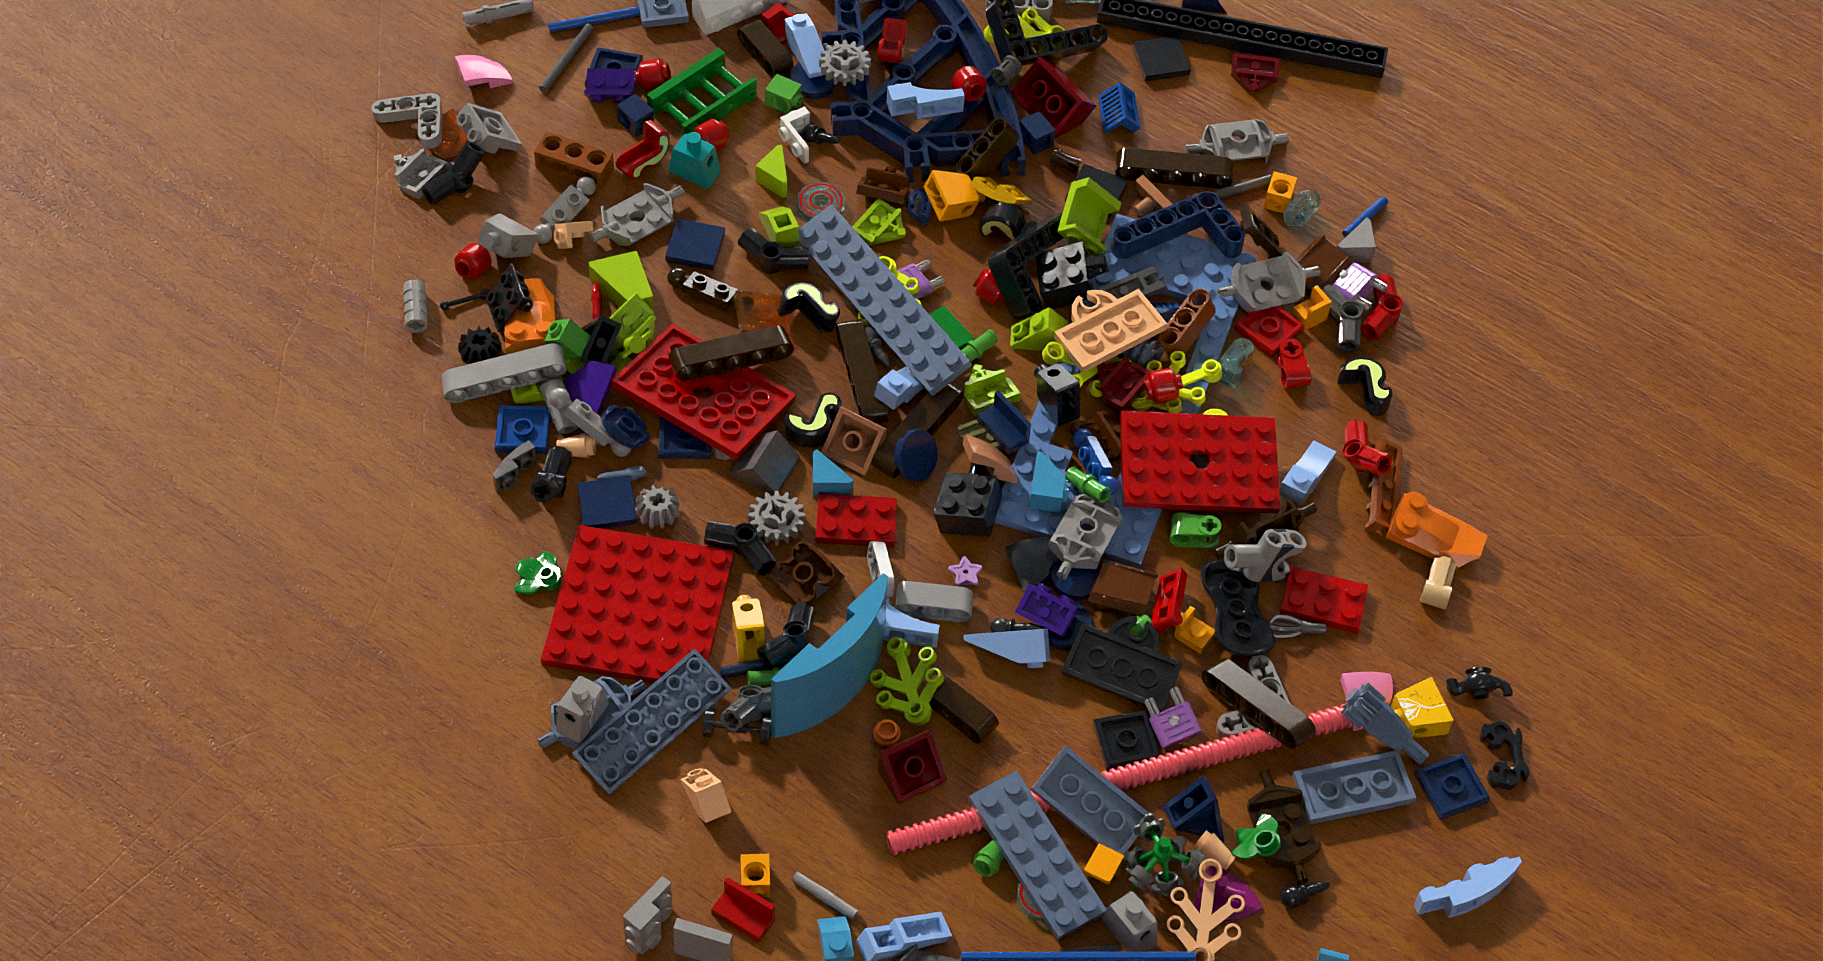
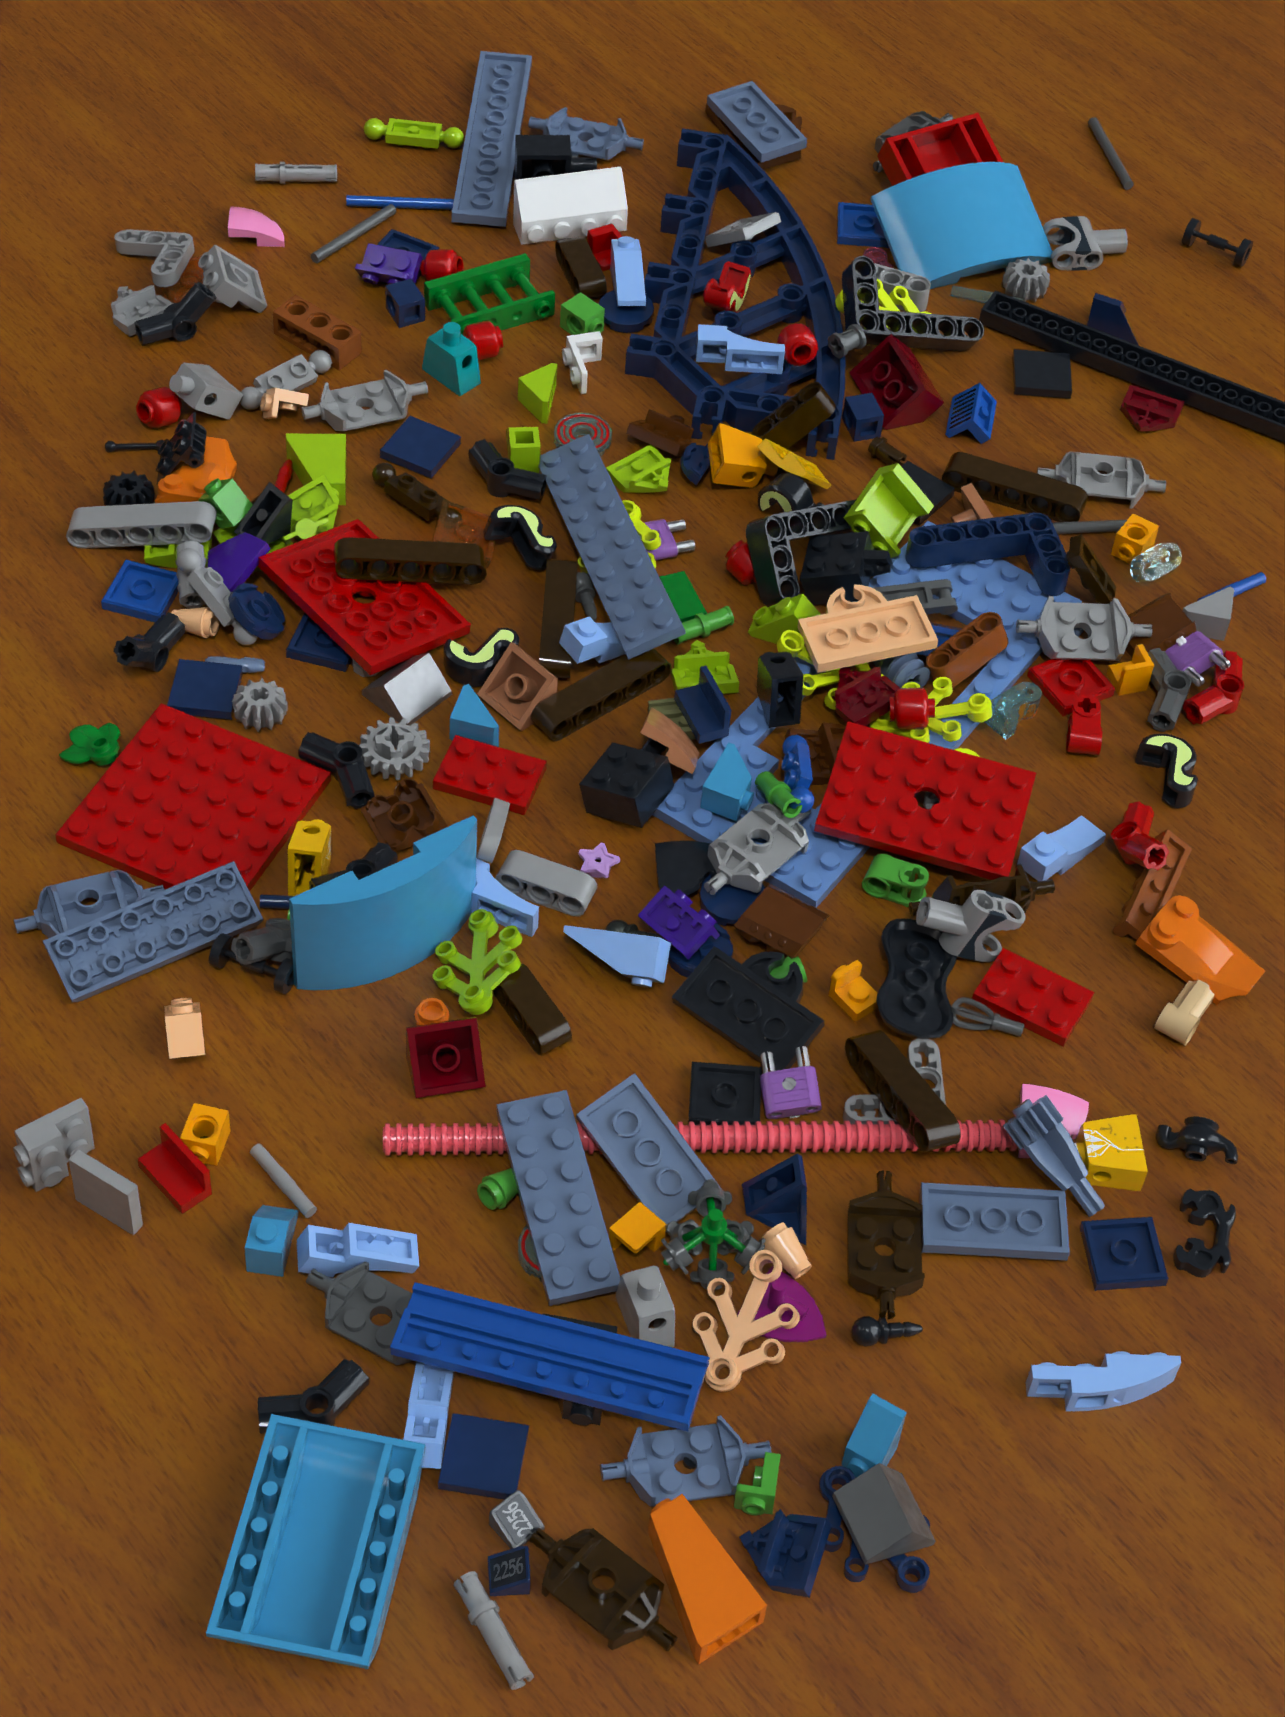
camera: 15 degrees right, 5 degrees down
light grey axle [403,280,428,333] -> none
flat silver slope [493,440,536,494] -> none
light grey torso [557,676,609,744] -> none
red animal [615,120,669,179] -> none
black bar [802,124,840,144] -> none
light grey gear [819,40,871,86] -> none
dark blue tile [894,429,937,481] -> none
red plate [1151,567,1188,634] -> none
green plate [1232,814,1281,859] -> none

